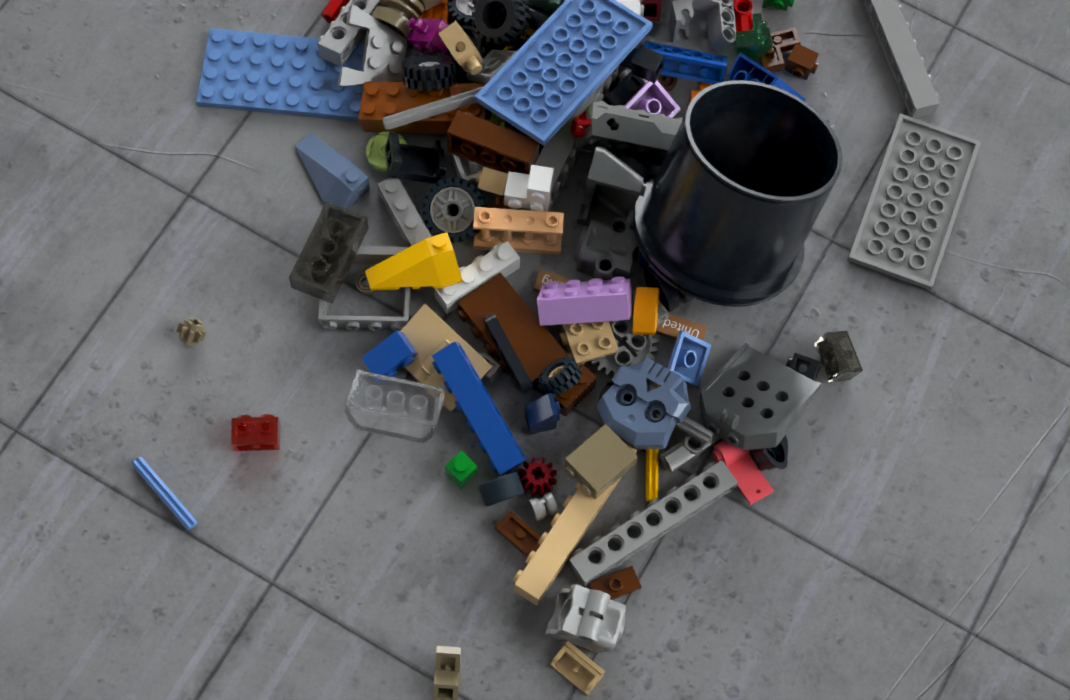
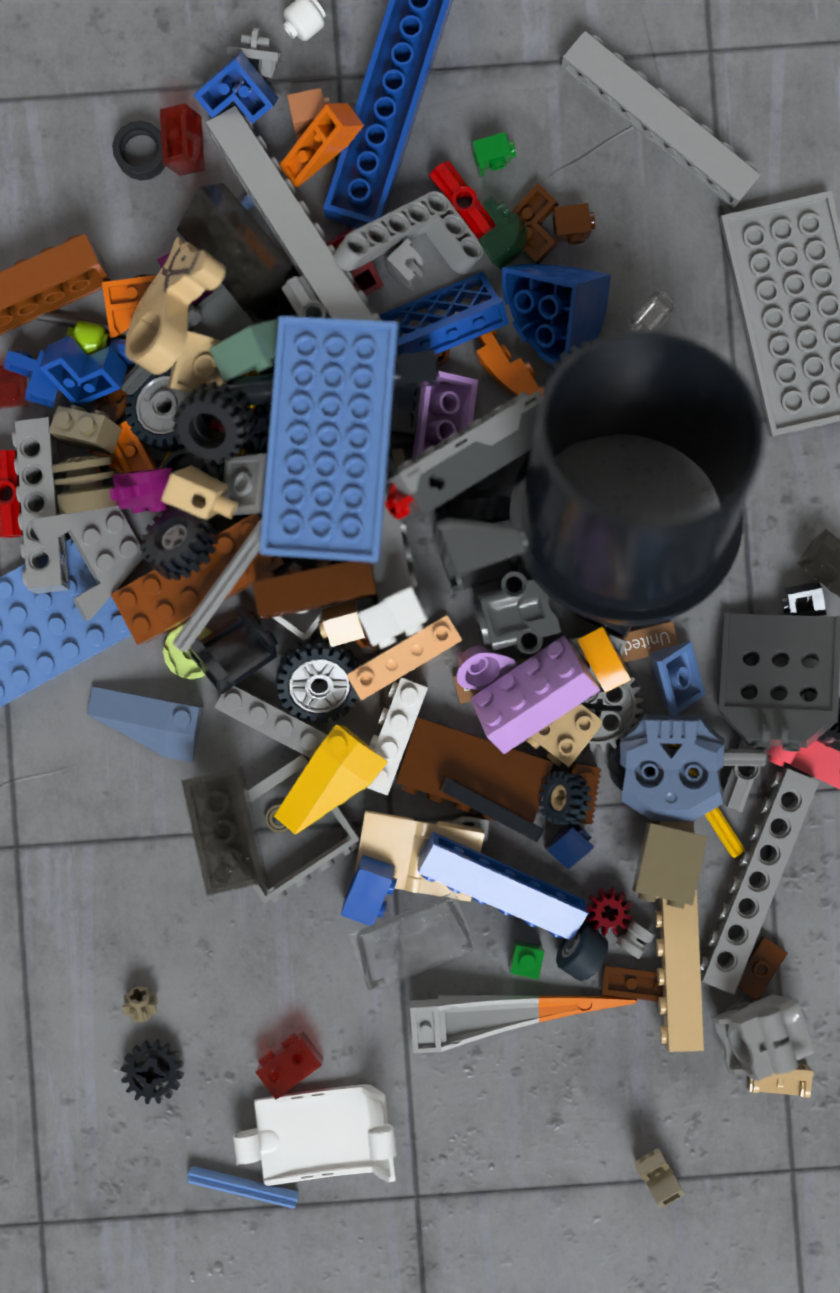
camera: 30 degrees left, 20 degrees up
none -> black gear [120,1039,184,1104]
none -> white panel [233,1084,397,1186]
none -> light grey plate [410,995,637,1054]
none -> lavender piece [456,645,518,691]

